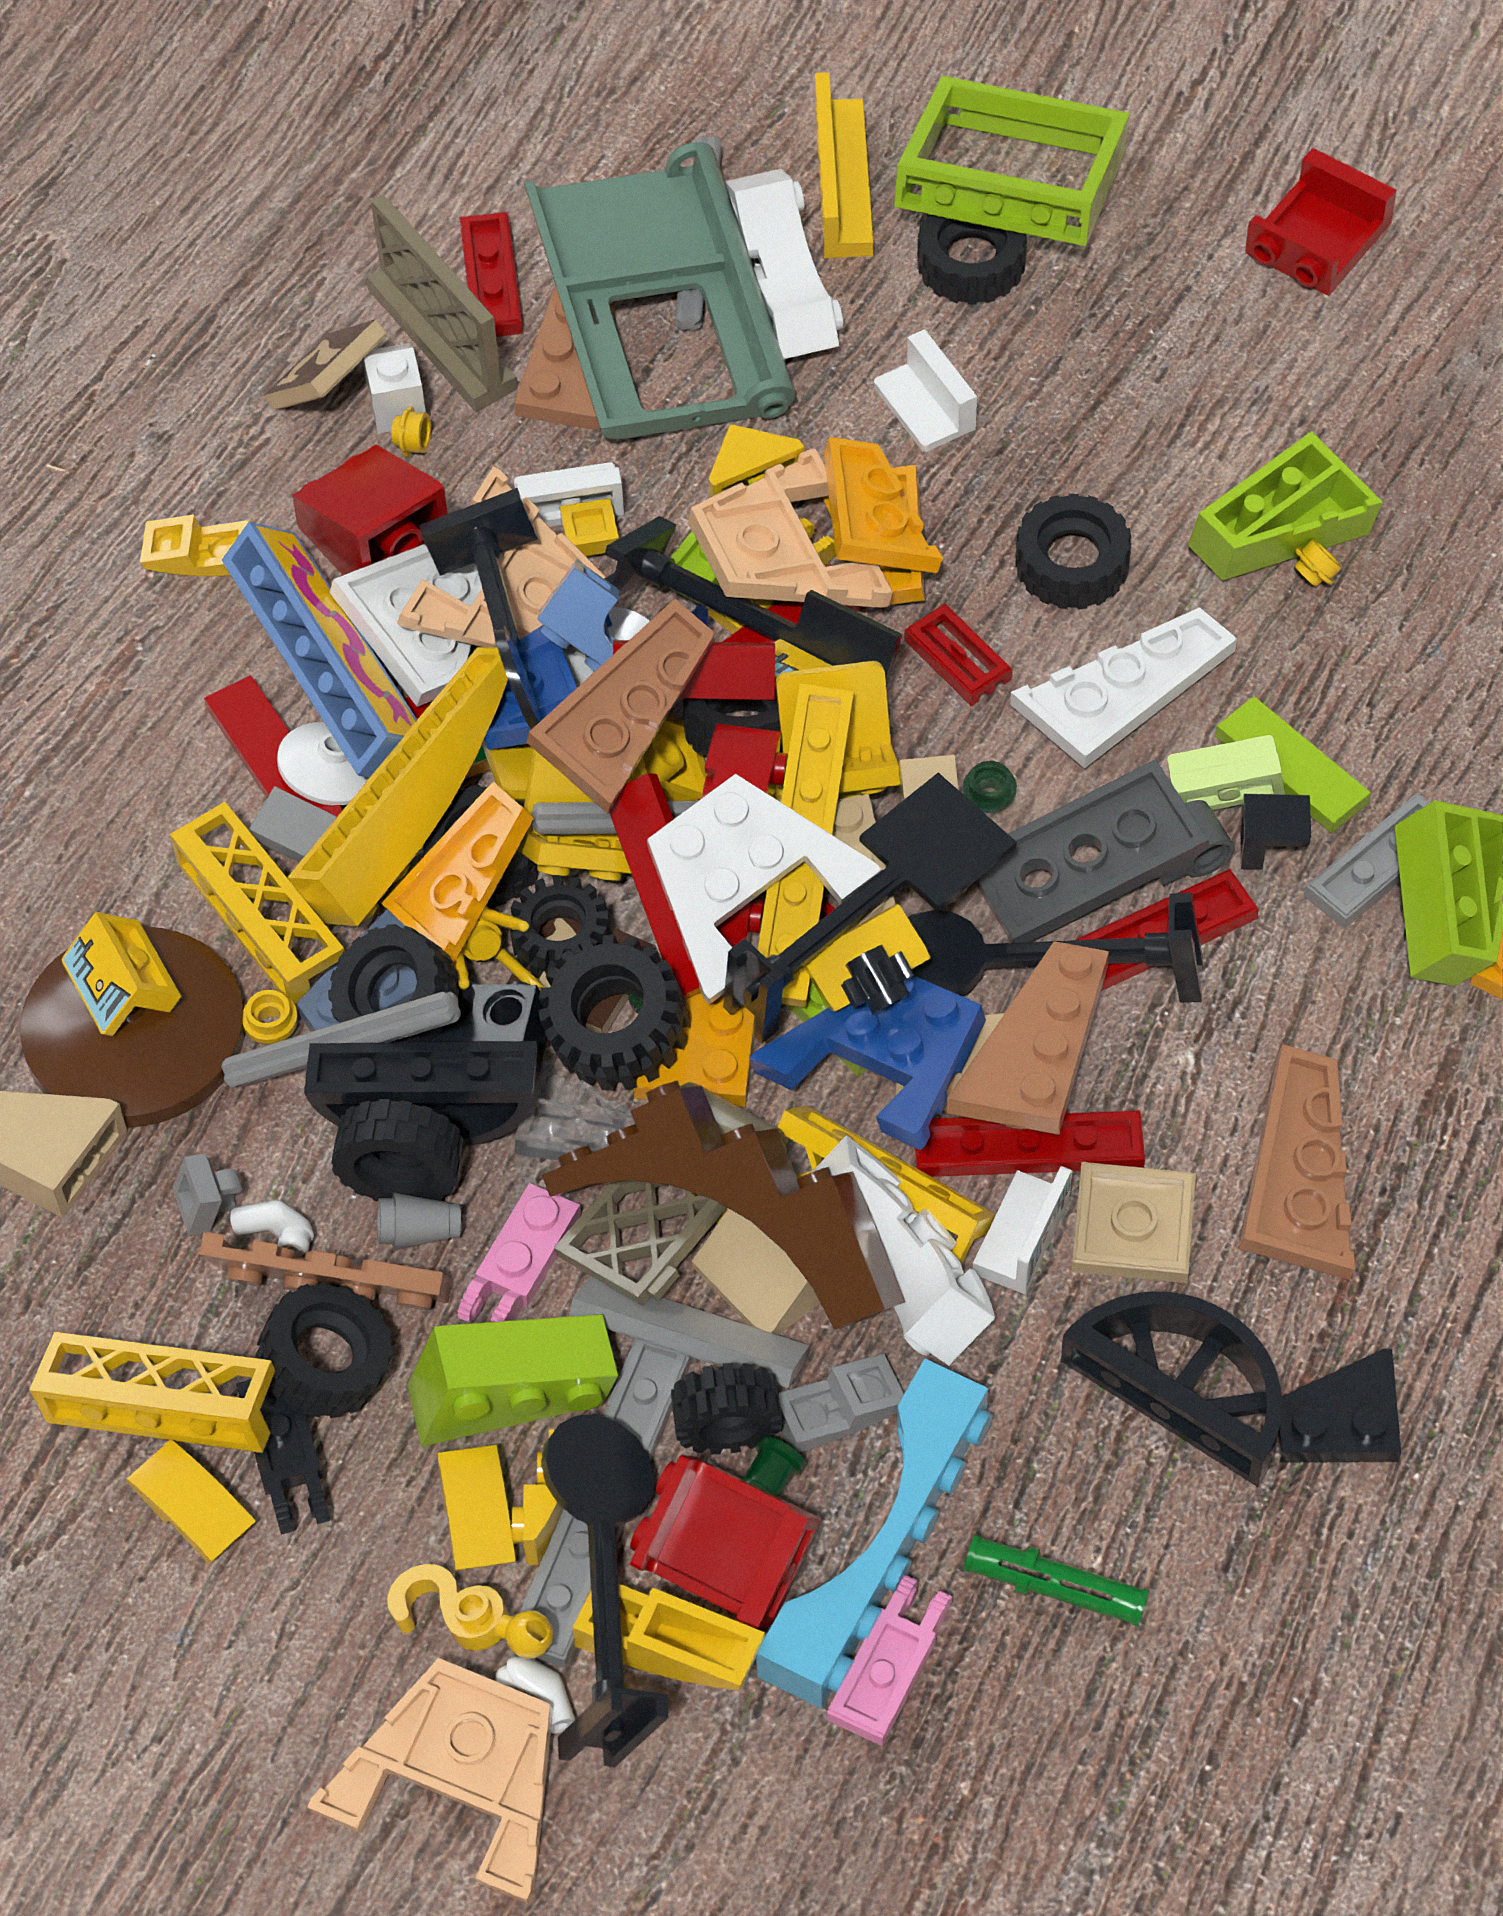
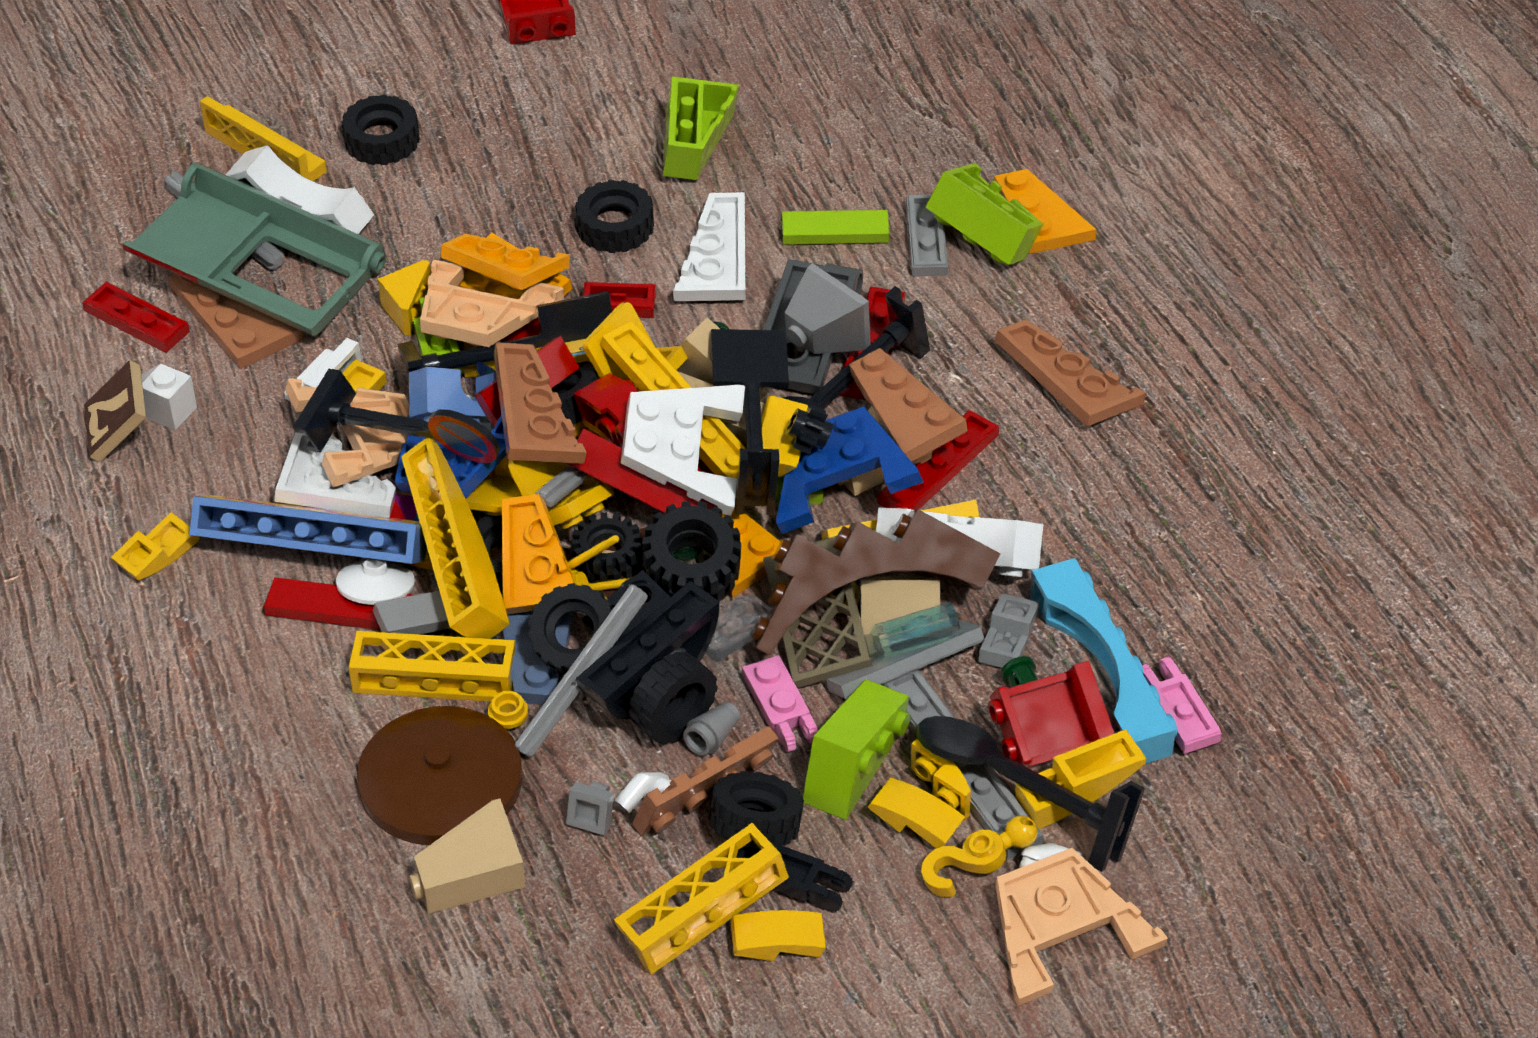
camera: 50 degrees left, 10 degrees down
yellow panel [62,912,181,1036] -> none
red slope [292,444,448,575] -> none
dark tan fence [366,194,517,412] -> none
yellow plate [391,407,431,457] -> none
black tyre [671,1363,783,1455] -> none
white panel [874,329,977,452] -> none
lime window [894,75,1130,246] -> none
green pin [964,1534,1150,1627] -> none
white panel [972,1166,1072,1295] -> none
black window [1061,1291,1282,1487] -> none
tan tile [1071,1162,1196,1283] -> none
yellowish green panel [1167,735,1285,810] -> none
black panel [1240,794,1311,870] -> none
black wing [1278,1349,1401,1463] -> none
yellow plate [1294,539,1343,587] -> none
none -> light grey slope [785,263,871,354]
none -> clear light blue slope [875,602,962,658]

